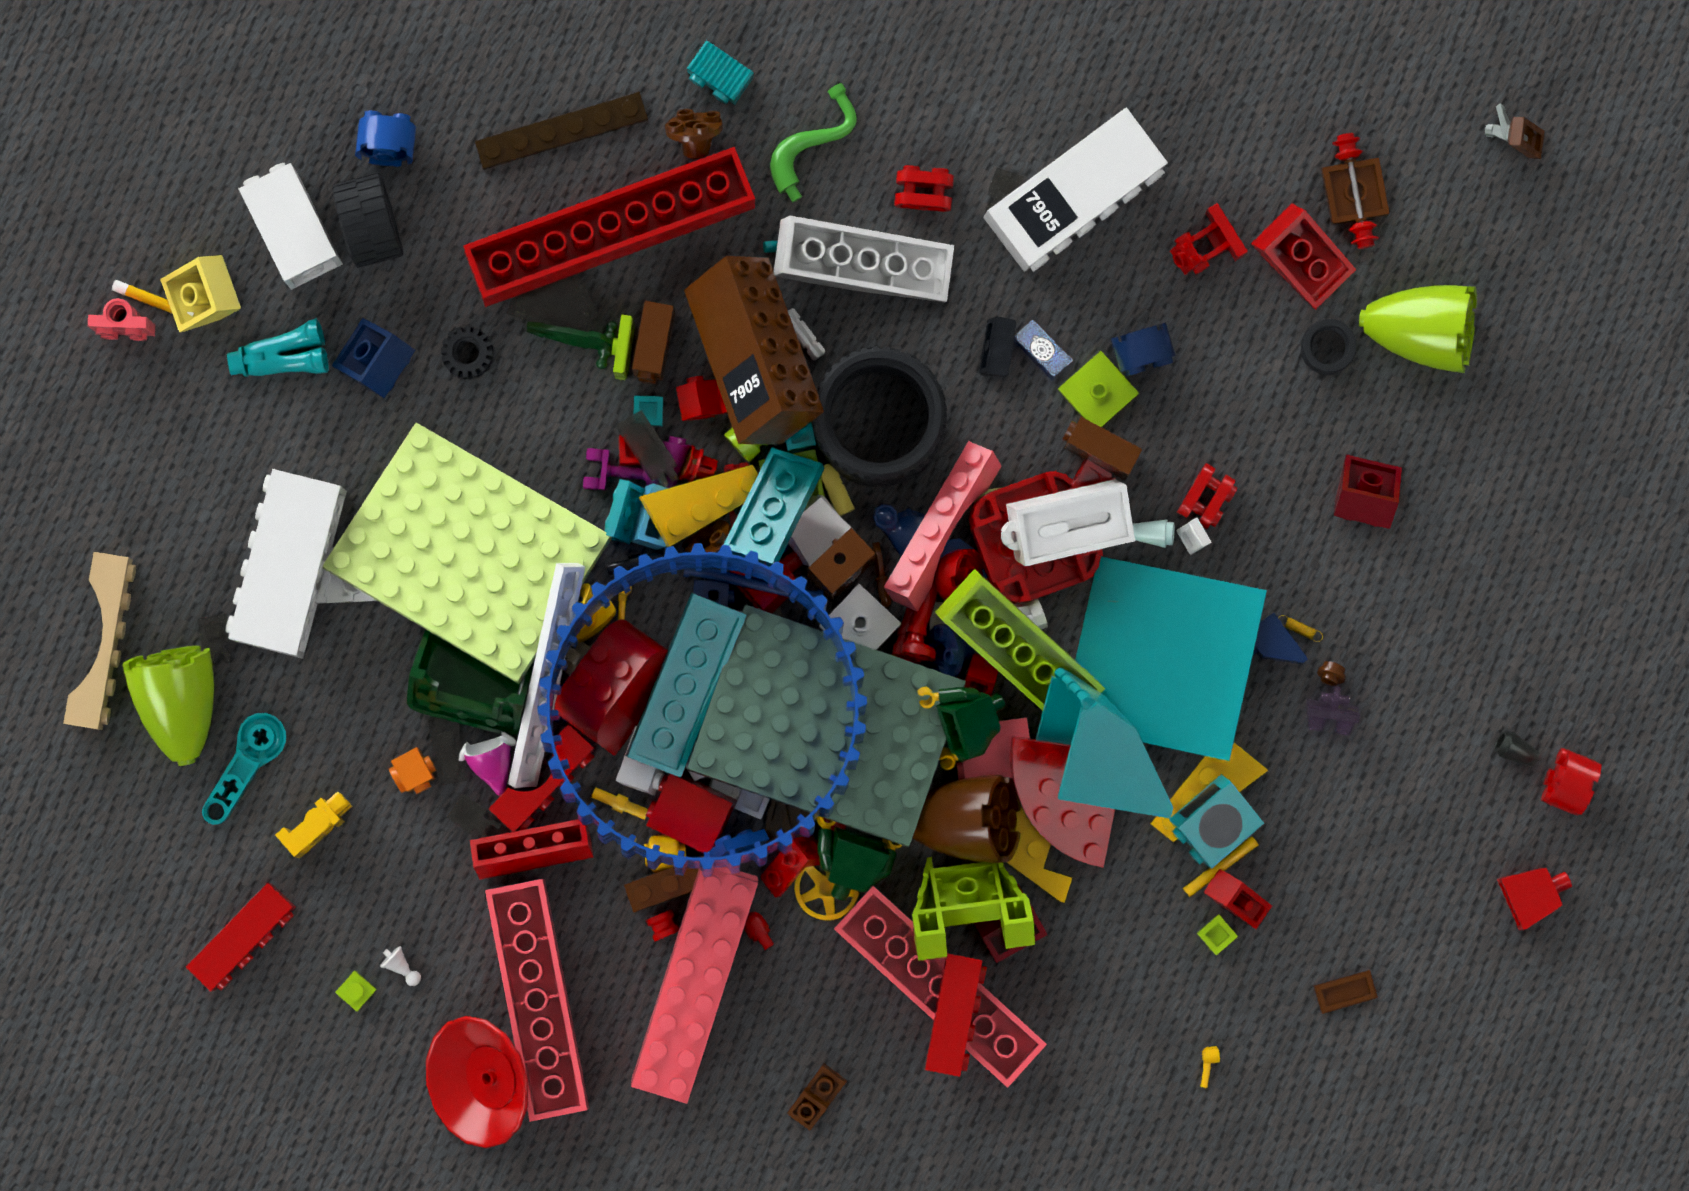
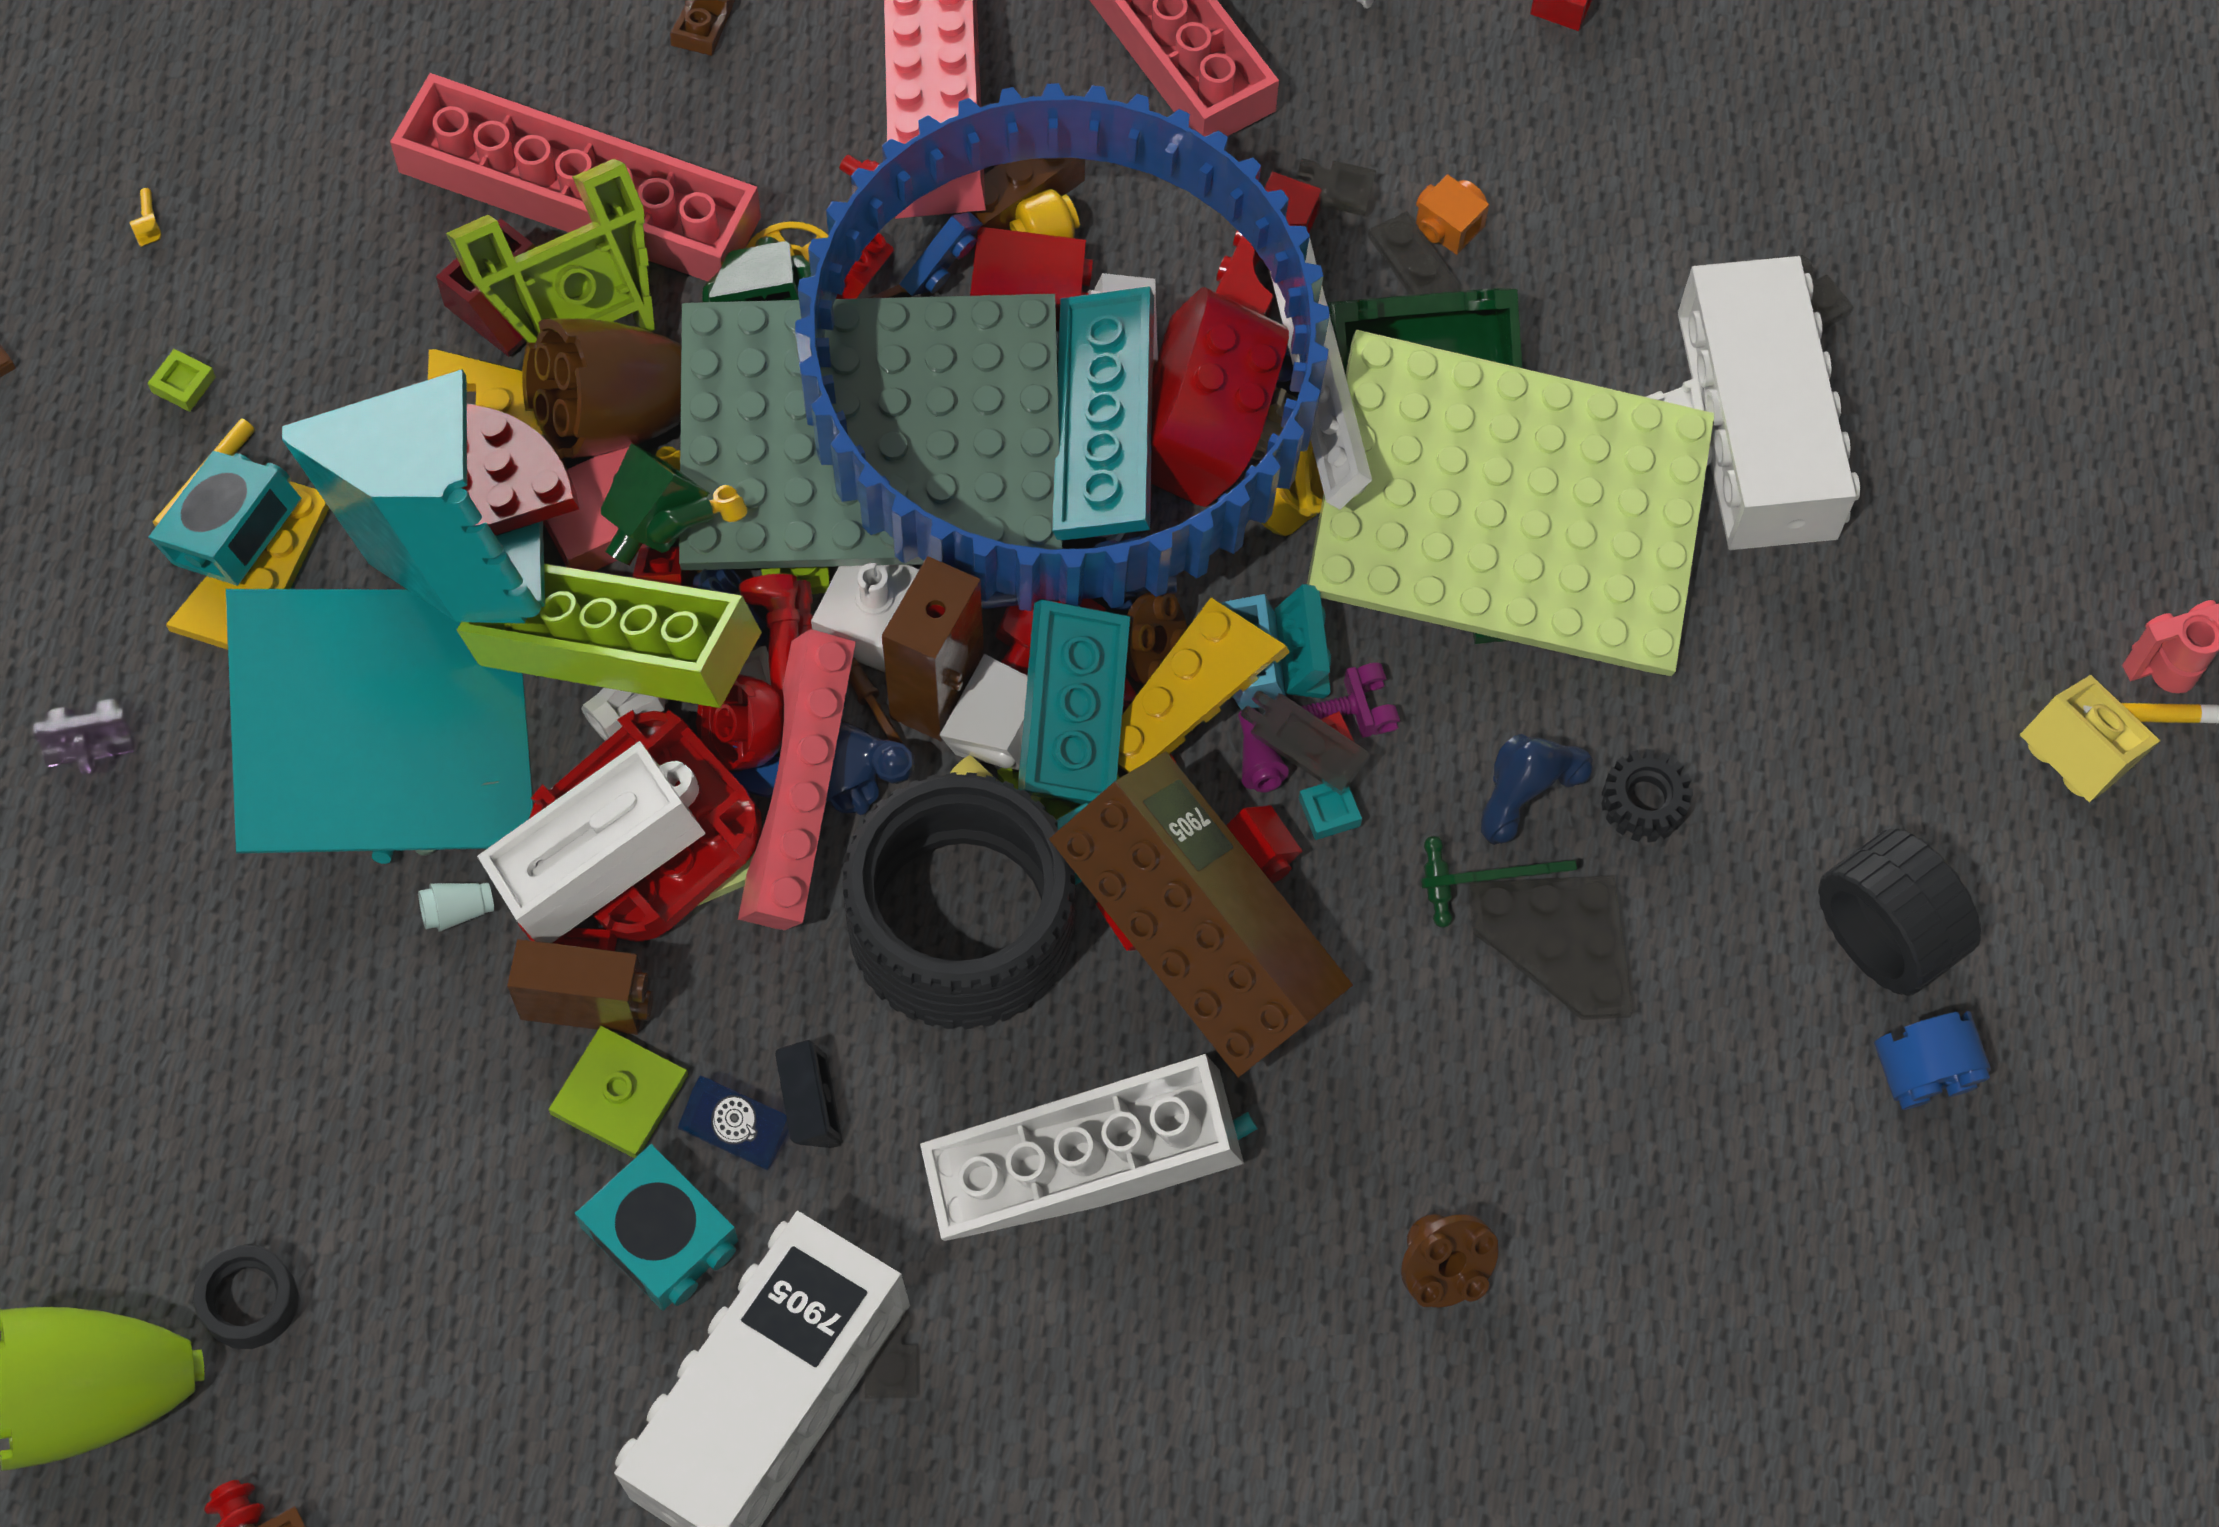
camera: 160 degrees right, 20 degrees down
tan arch [63,552,136,730] -> none
lime cylinder [123,646,214,766] -> none
teal beam [202,713,286,825] -> none
teal piece [227,318,329,377] -> none
white brick [238,163,343,290] -> none
yellow hips [275,792,353,859] -> none
dark blue slope [332,318,416,398] -> none
dark pink hat [458,731,517,796] -> none
red brick [463,147,755,307] -> none
red brick [470,819,593,880] -> none
dark brown plate [475,92,648,170] -> none
yellow bar [591,787,648,820] -> none
black bar [606,551,664,576] -> none
lime plate [612,315,635,380] -> none
yellow hand [618,586,632,620] -> none
reddish brown brick [632,301,675,385] -> none
red piece [679,445,718,483] -> none
teal brick [687,40,754,105] -> none
bright green animal [770,83,857,203] -> none
white axle [788,308,825,360] -> none
red brick [894,165,954,212] -> none
red brick [925,953,987,1077] -> none
dark blue brick [1111,322,1176,376] -> none
red tile [1170,203,1248,275] -> none
white tile [1176,518,1212,555] -> none
red brick [1177,463,1238,530] -> none
red slope [1204,869,1272,929] -> none
red slope [1251,203,1356,310] -> none
dark blue slope [1253,613,1308,664] -> none
yellow piece [1278,615,1323,642] -> none
reddish brown plate [1317,661,1346,686] -> none
dark red slope [1334,454,1402,529] -> none
none -> teal brick [575,1144,738,1311]
none -> dark blue head [1481,734,1593,845]

